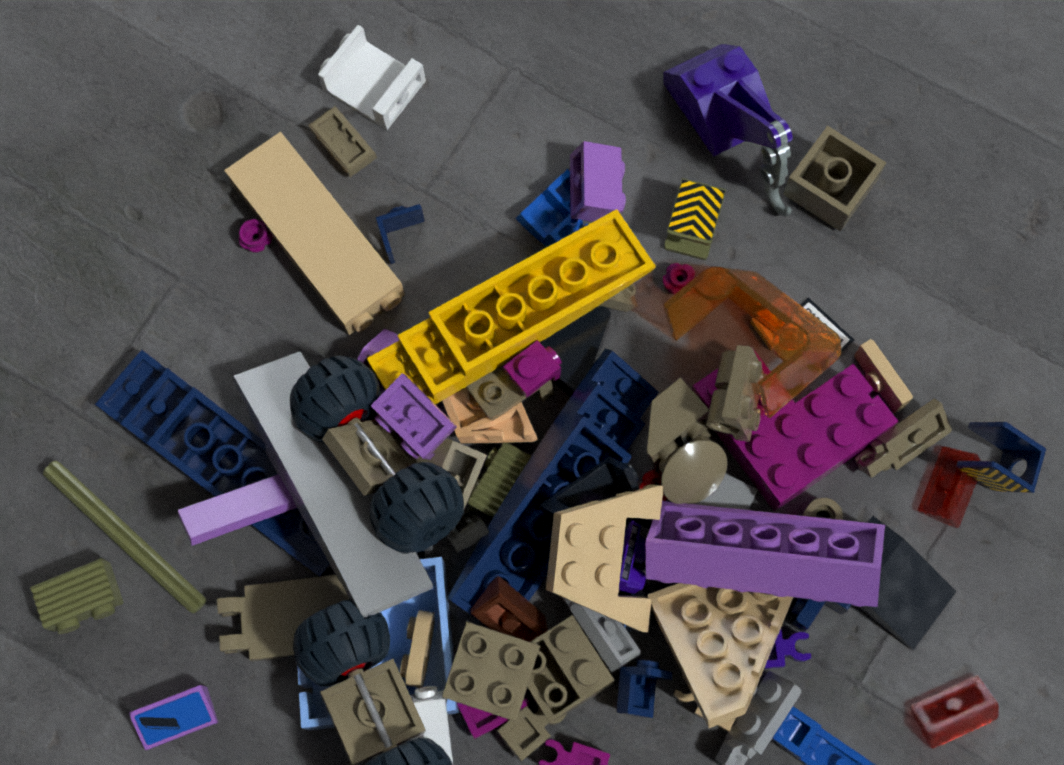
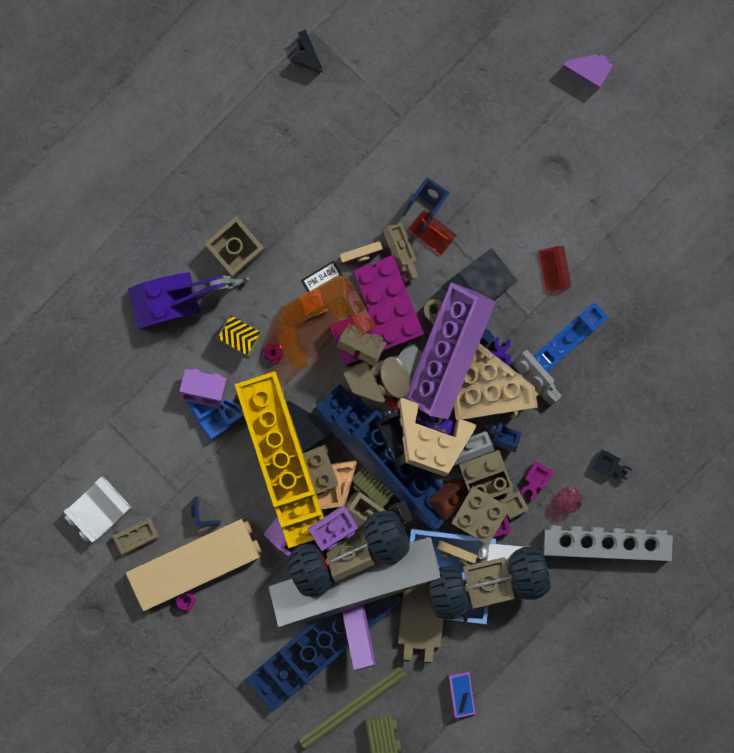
camera: 75 degrees left, 15 degrees up
magenta bracket [503,340,562,398] -> none

